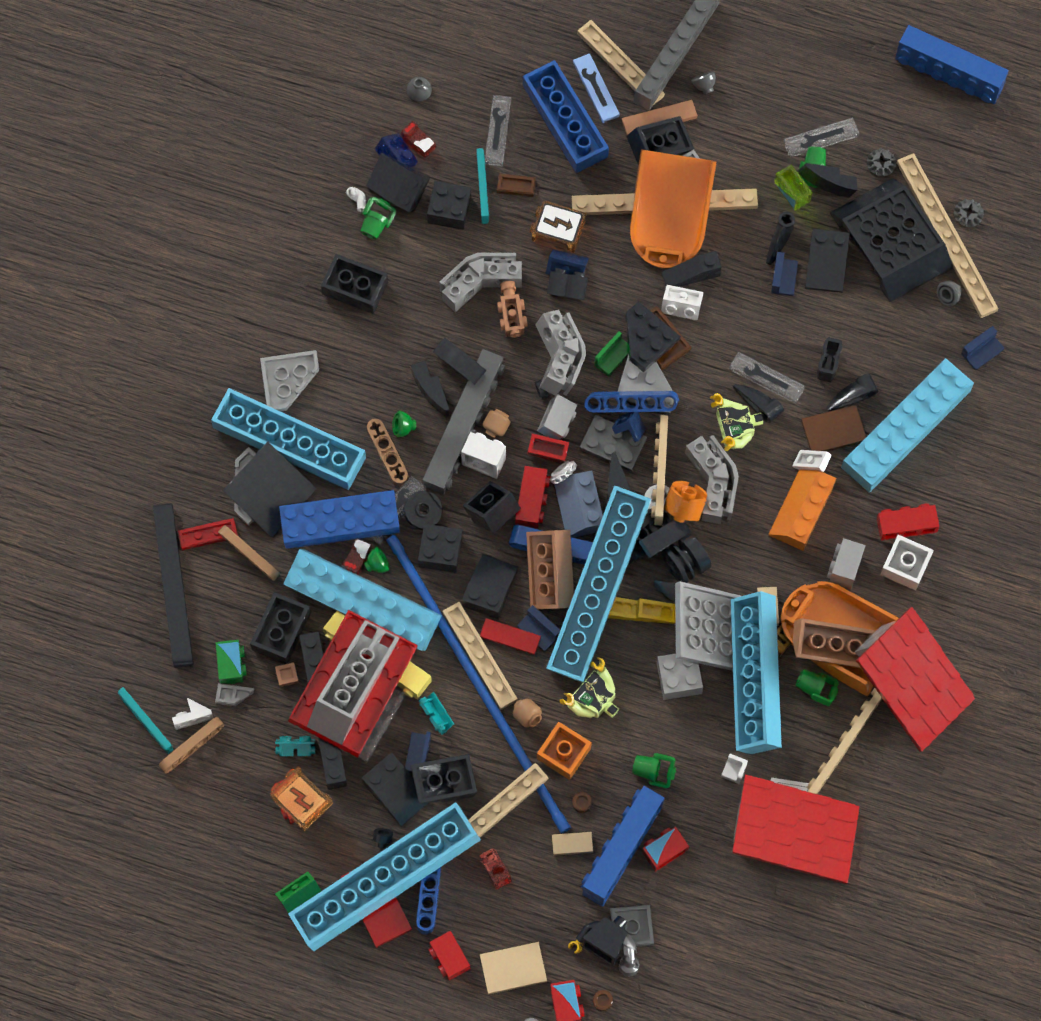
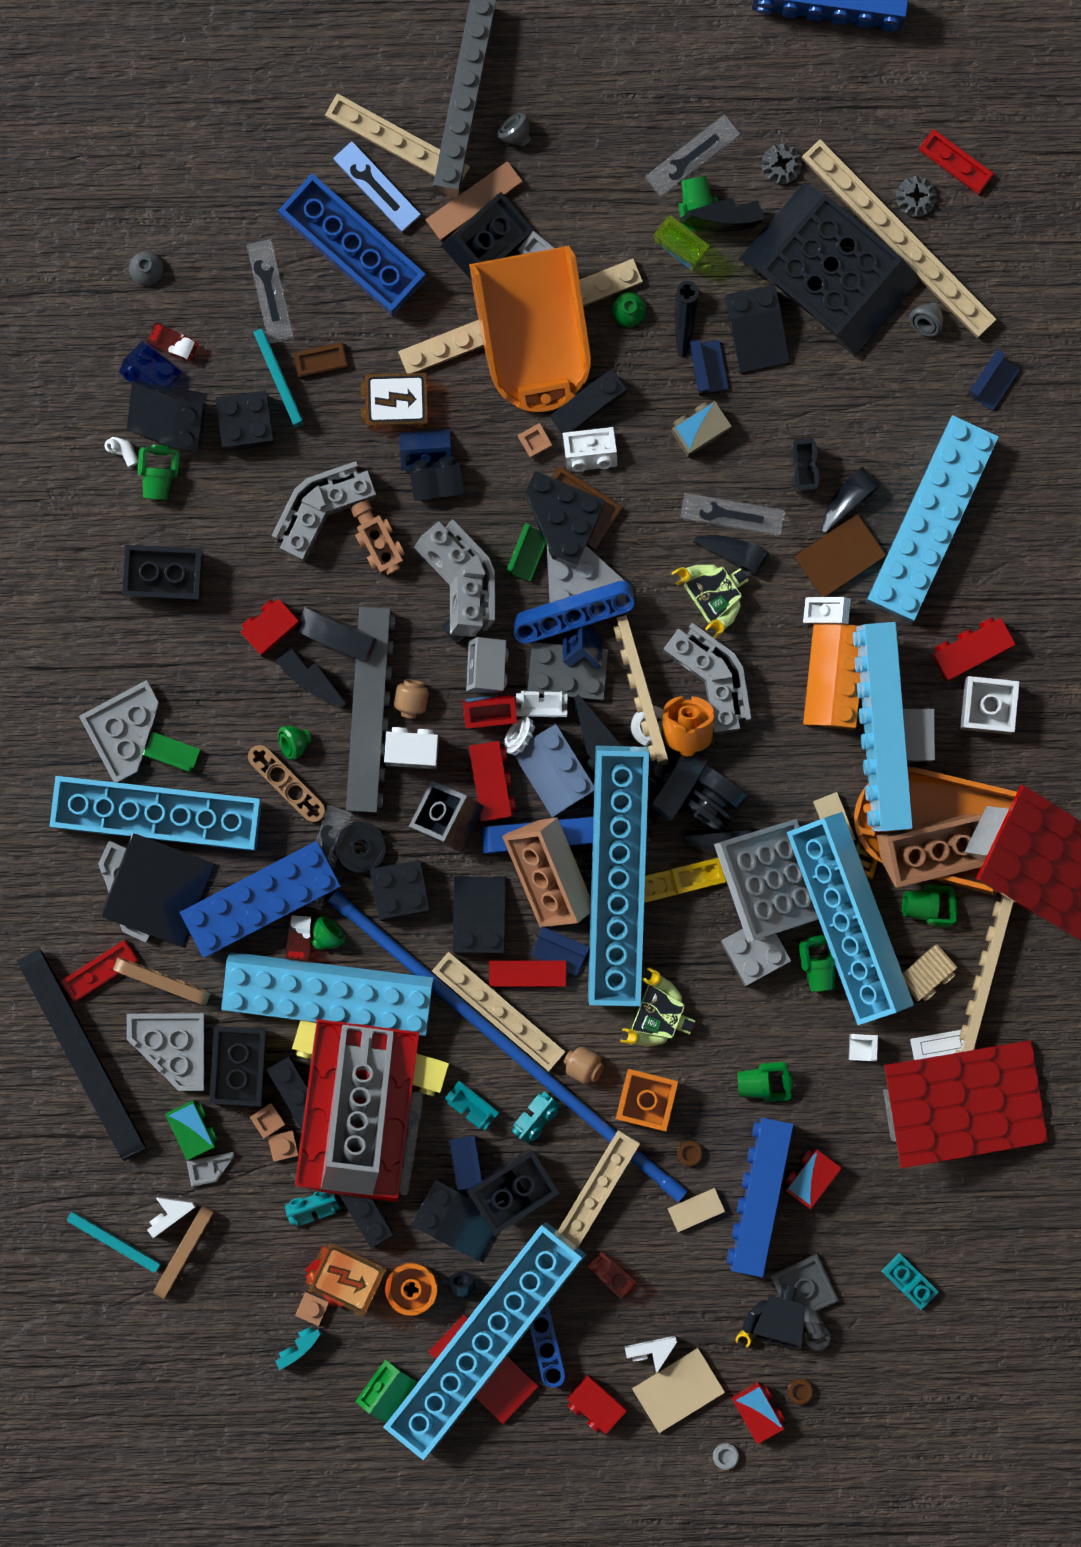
camera: 20 degrees left, 15 degrees up
none -> light grey plate [127,1013,205,1091]
none -> green panel [142,732,201,774]
none -> red brick [240,598,299,657]
none -> nougat plate [268,1131,299,1162]
none -> teal slope [275,1326,322,1370]
none -> nougat plate [295,1292,329,1326]
none -> orange brick [385,1262,438,1316]
none -> teal hinge [512,1092,561,1145]
none -> white hinge [516,691,567,718]
none -> nougat plate [518,423,552,458]
none -> green brick [611,292,647,328]
none -> white slope [624,1336,677,1373]
none -> dark tan brick [671,401,731,457]
none -> green piece [799,935,836,991]
none -> medium azure brick [853,622,912,831]
none -> teal slope [881,1253,938,1310]
none -> tan brick [902,944,957,1001]
none -> red tile [918,129,994,195]

